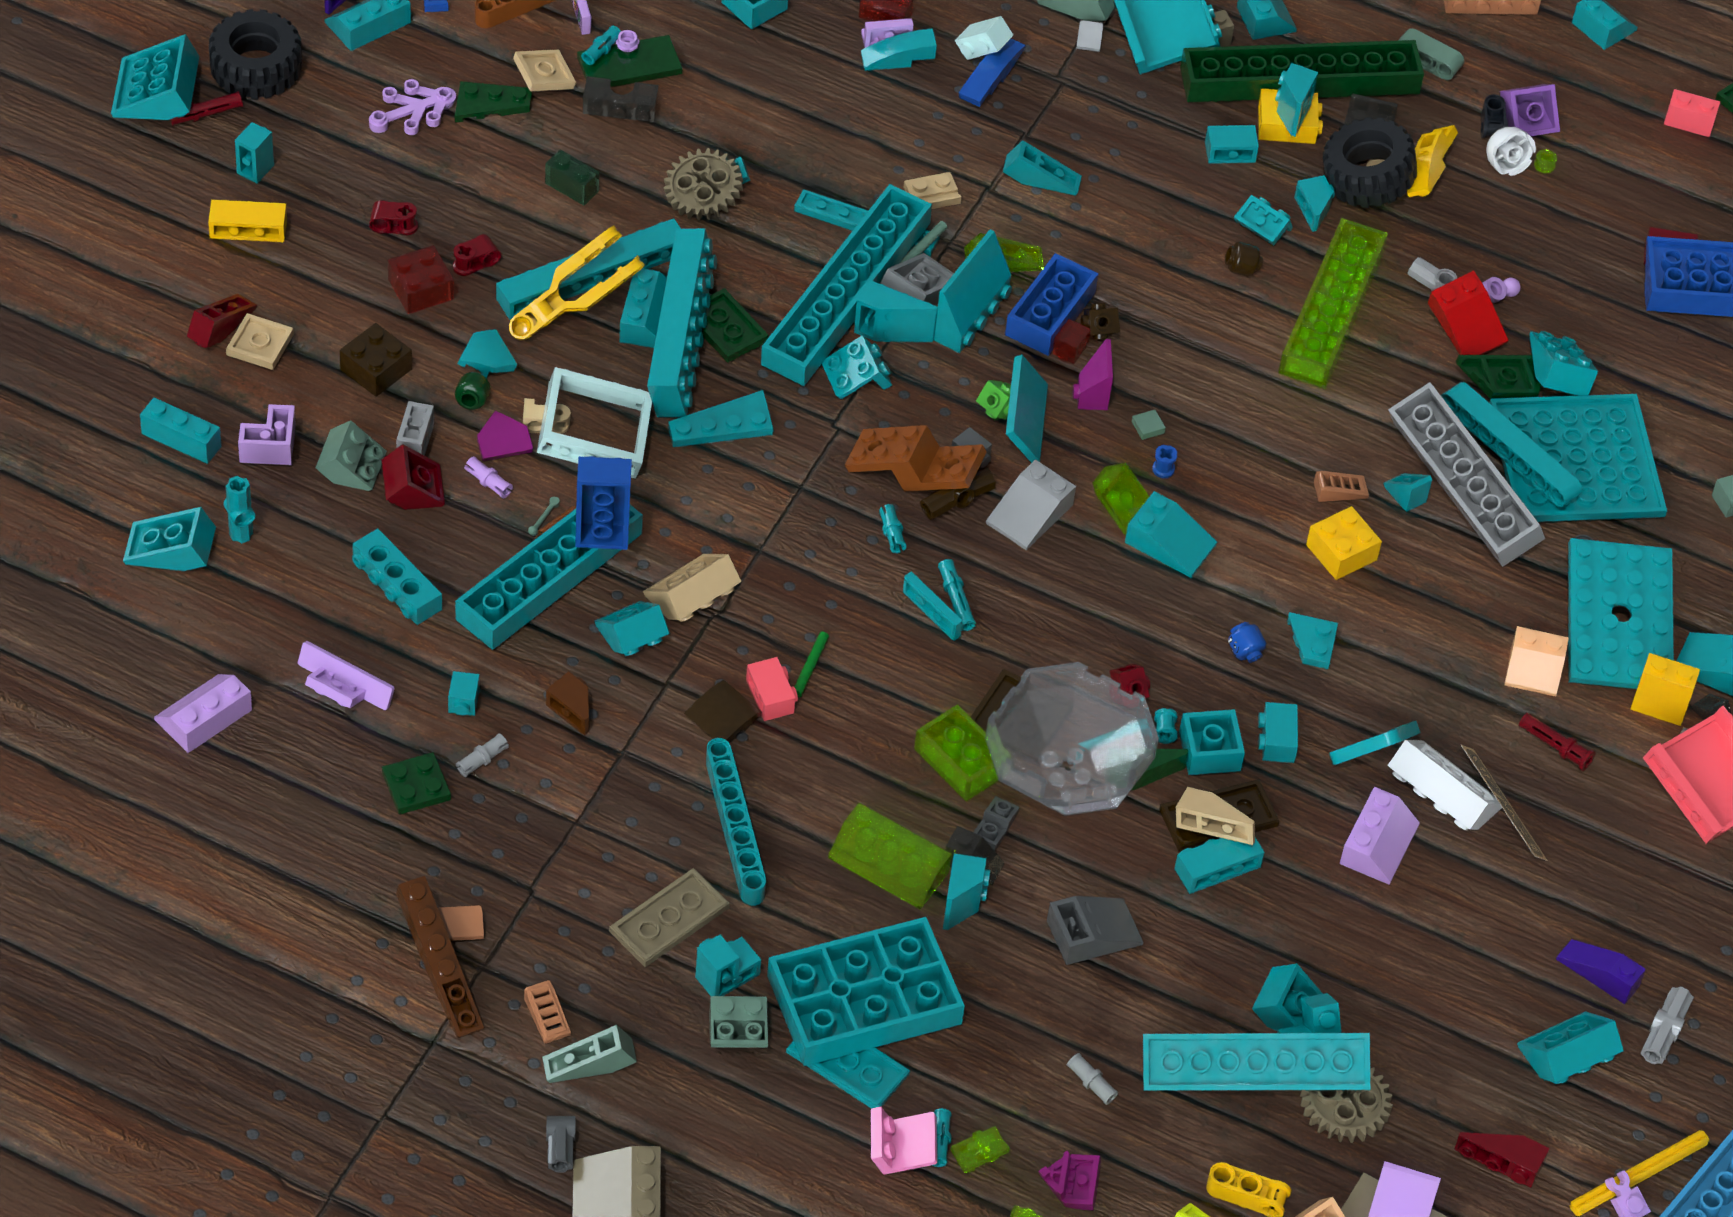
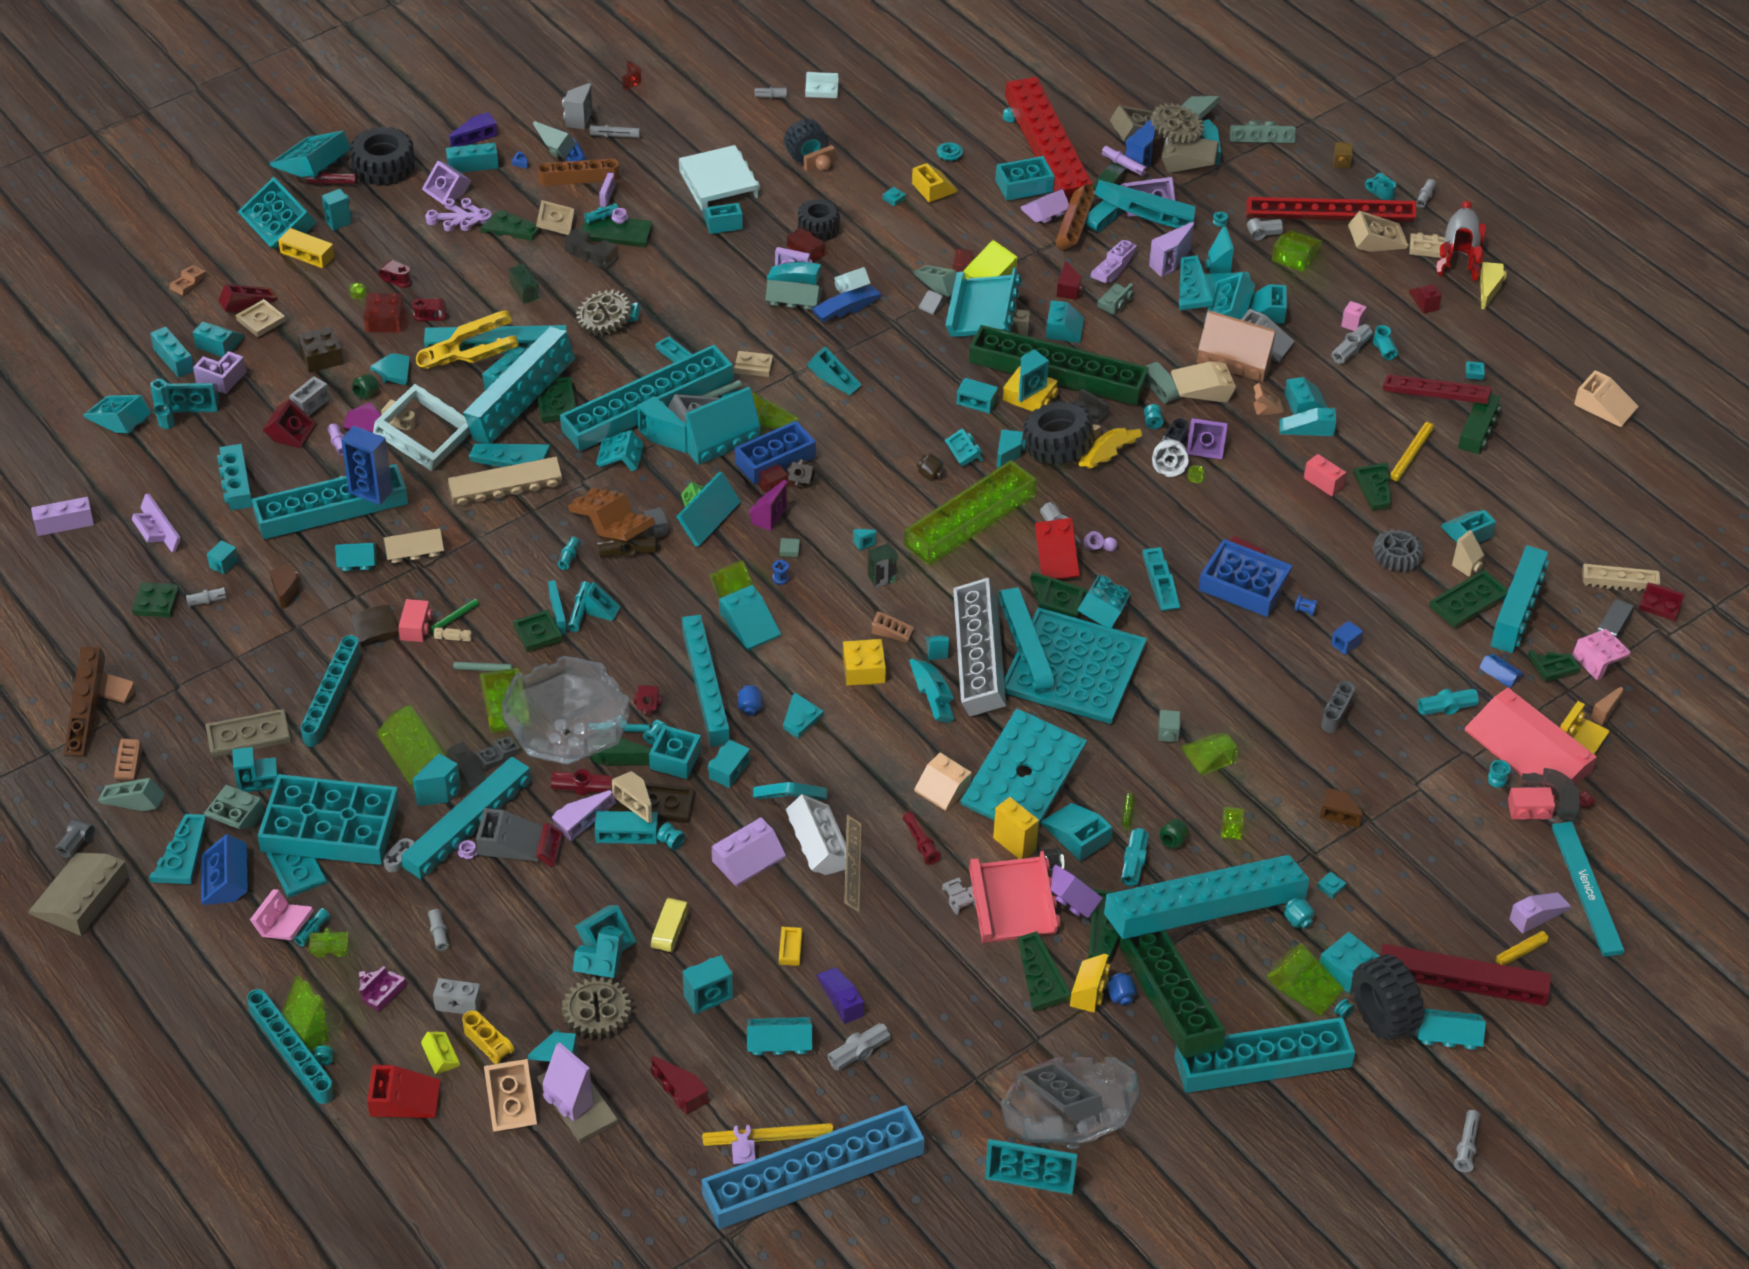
camera: 30 degrees right, 5 degrees down
sand green slope [315,420,387,491] -> none
light grey slope [986,459,1076,550] -> none
teal plate [1143,1033,1371,1091] -> none
none -> teal wing [149,814,207,884]
none -> teal slope [167,383,220,413]
none -> nougat slope [170,265,206,295]
none -> teal slope [193,322,245,357]
none -> blue slope [201,834,248,905]
none -> teal slope [238,177,317,249]
none -> clear neon green tile [348,283,366,299]
none -> light grey beam [383,838,414,872]
none -> teal brick [401,757,531,880]
none -> lavender slope [422,161,472,205]
none -> light grey brick [433,978,482,1014]
none -> tan axle [434,627,472,641]
none -> tan brick [448,457,562,506]
none -> sand green bar [453,662,512,672]
none -> lavender plate [458,840,477,859]
none -> dark green plate [512,610,563,652]
none -> teal slope [528,1029,577,1061]
none -> dark red plate [536,822,563,867]
none -> dark red piece [551,769,613,796]
none -> lavender slope [552,790,616,841]
none -> teal slope [585,582,621,621]
none -> light yellow beam [651,898,689,953]
none -> teal wheel [657,823,685,850]
none -> teal brick [682,614,729,747]
none -> teal brick [683,955,733,1014]
none -> sand green slope [765,280,823,310]
none -> yellow tile [779,927,802,966]
none -> teal slope [853,529,876,551]
none -> clear green brick [867,543,898,588]
none -> teal slope [909,658,954,723]
none -> light grey piece [942,878,976,915]
none -> teal slope [1142,547,1180,611]
none -> teal wheel [1144,404,1164,429]
none -> tan slope [1171,361,1236,403]
none -> nougat slope [1254,383,1284,415]
none -> teal slope [1279,408,1336,436]

